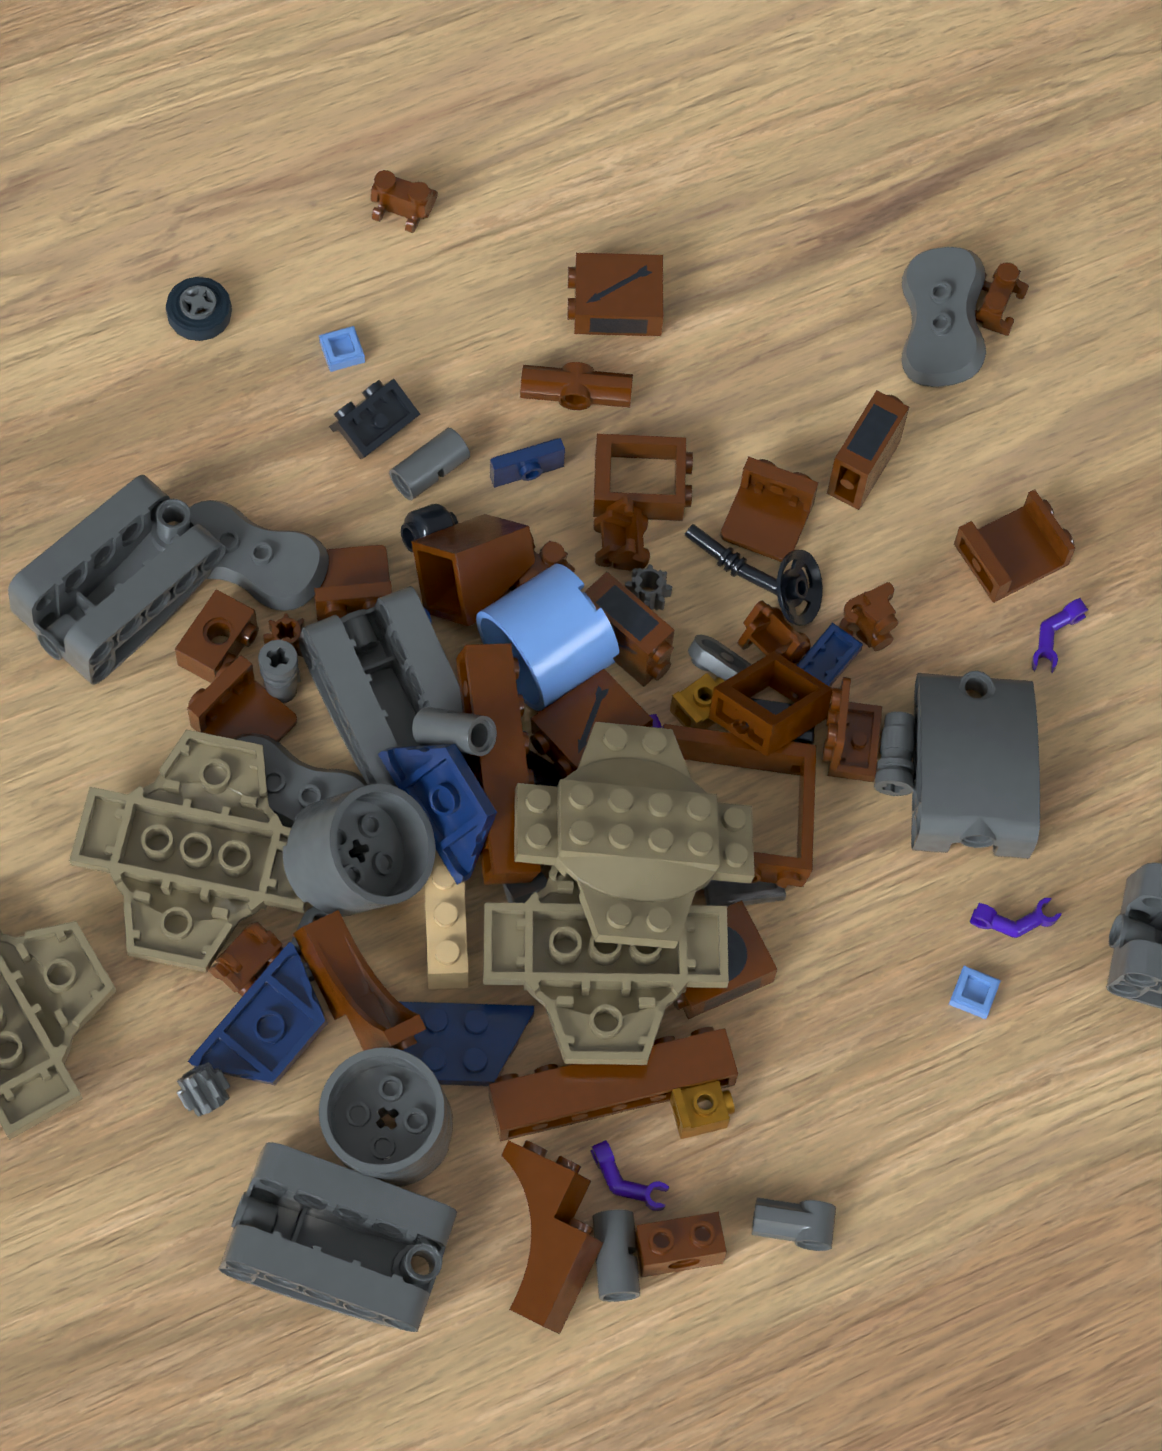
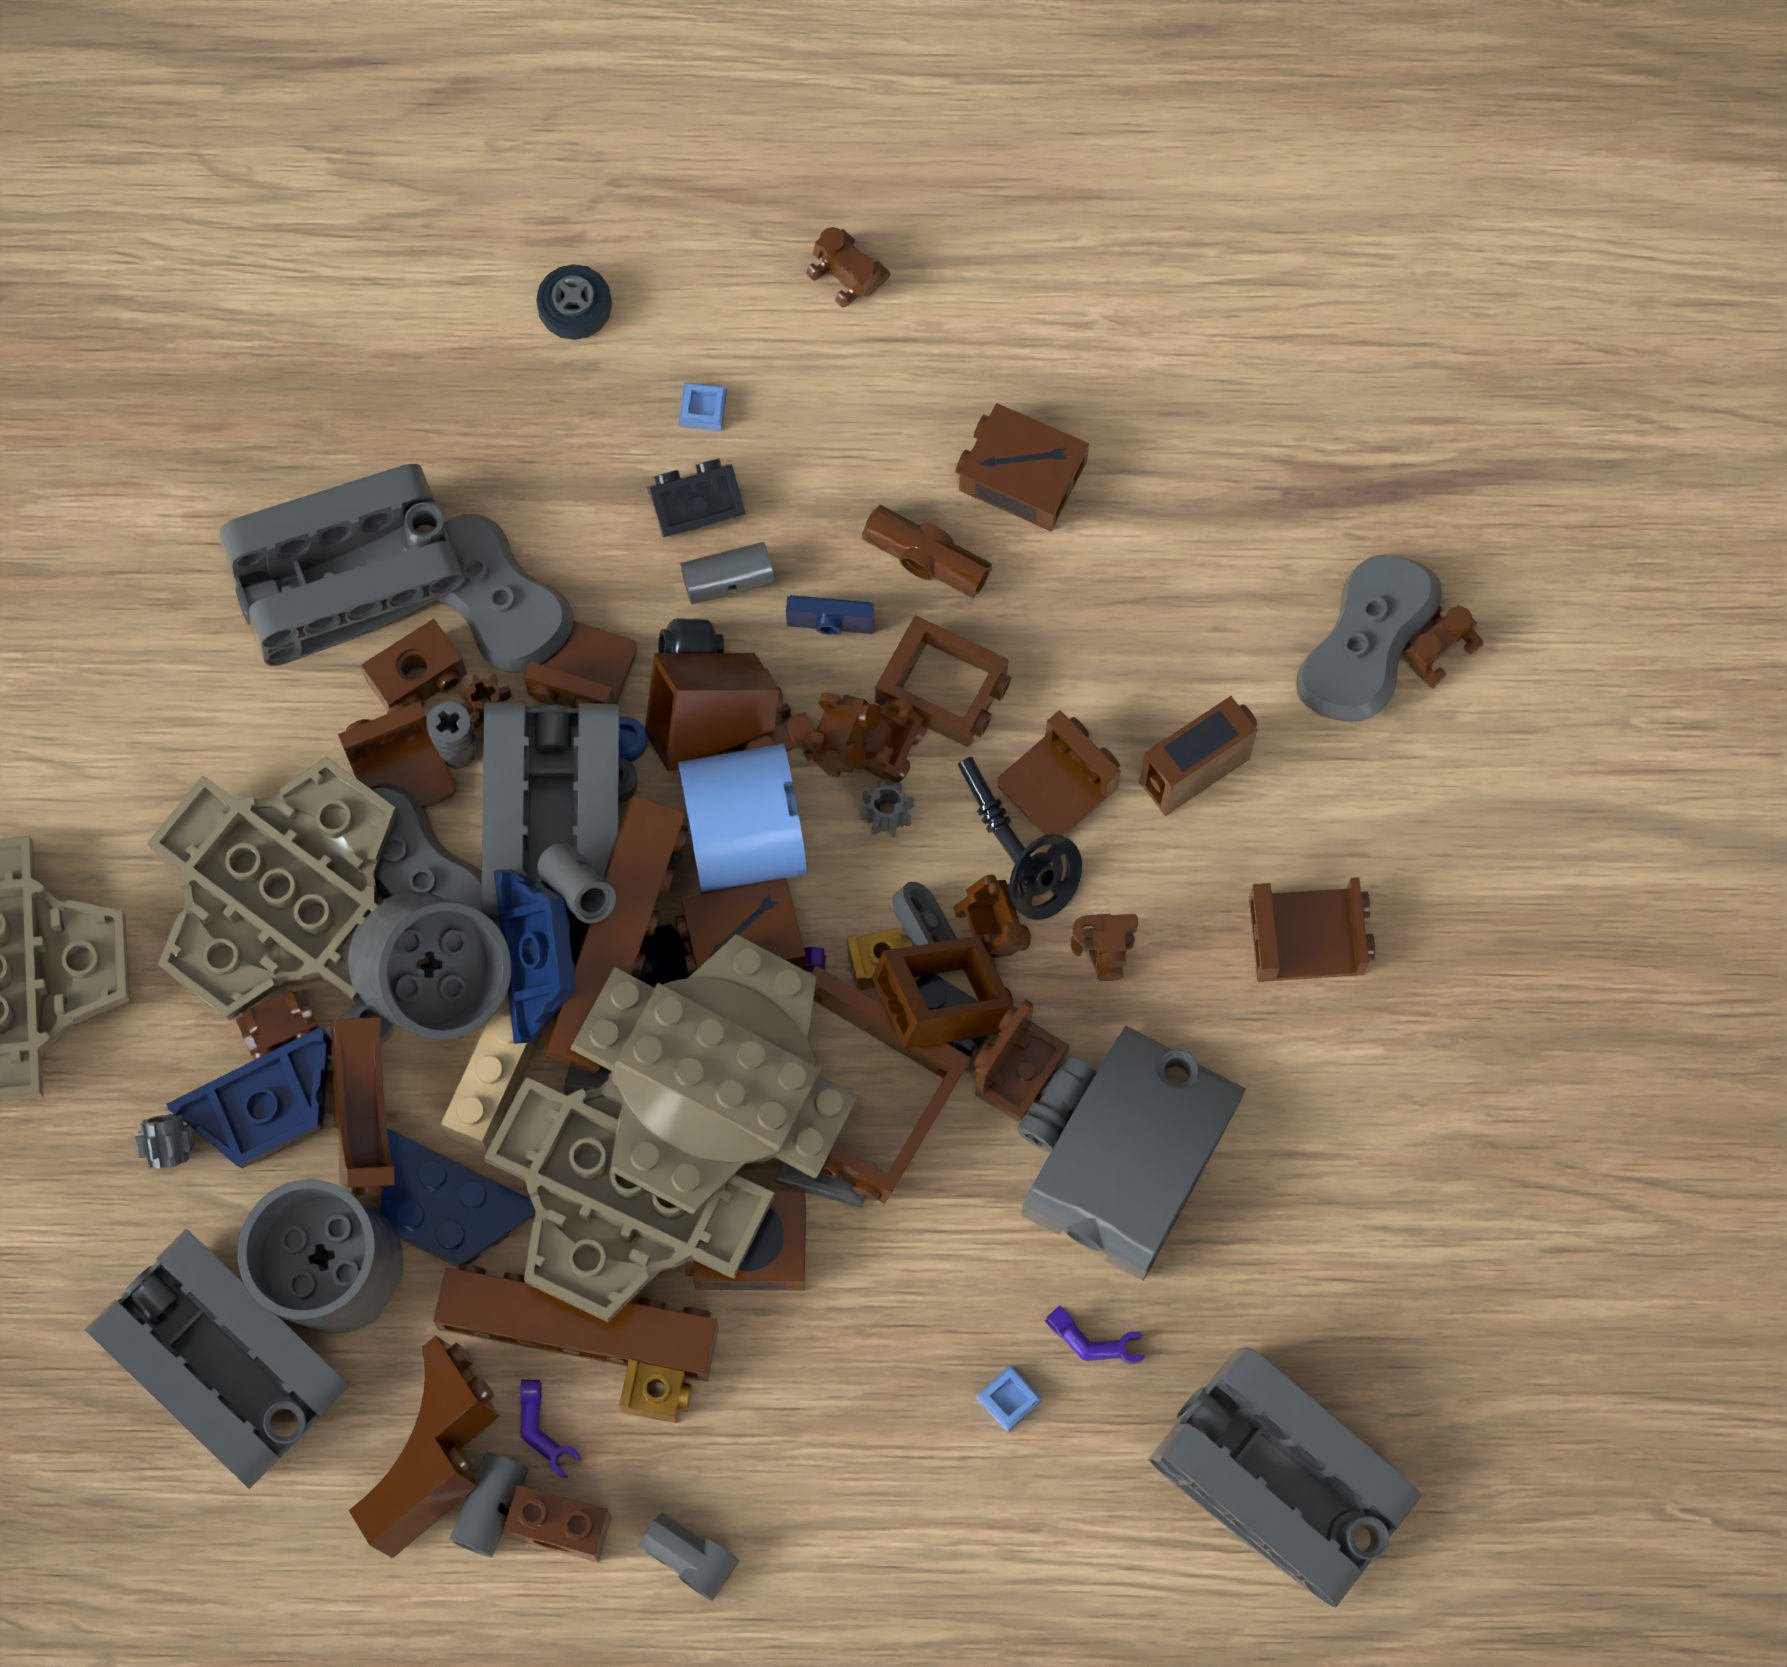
camera: 30 degrees right, 5 degrees up
reddish brown brick [584,571,675,687] -> none
dark blue plate [797,622,863,687] -> none
dark purple arm [1032,598,1088,673] -> none
none -> reddish brown piece [803,693,881,777]

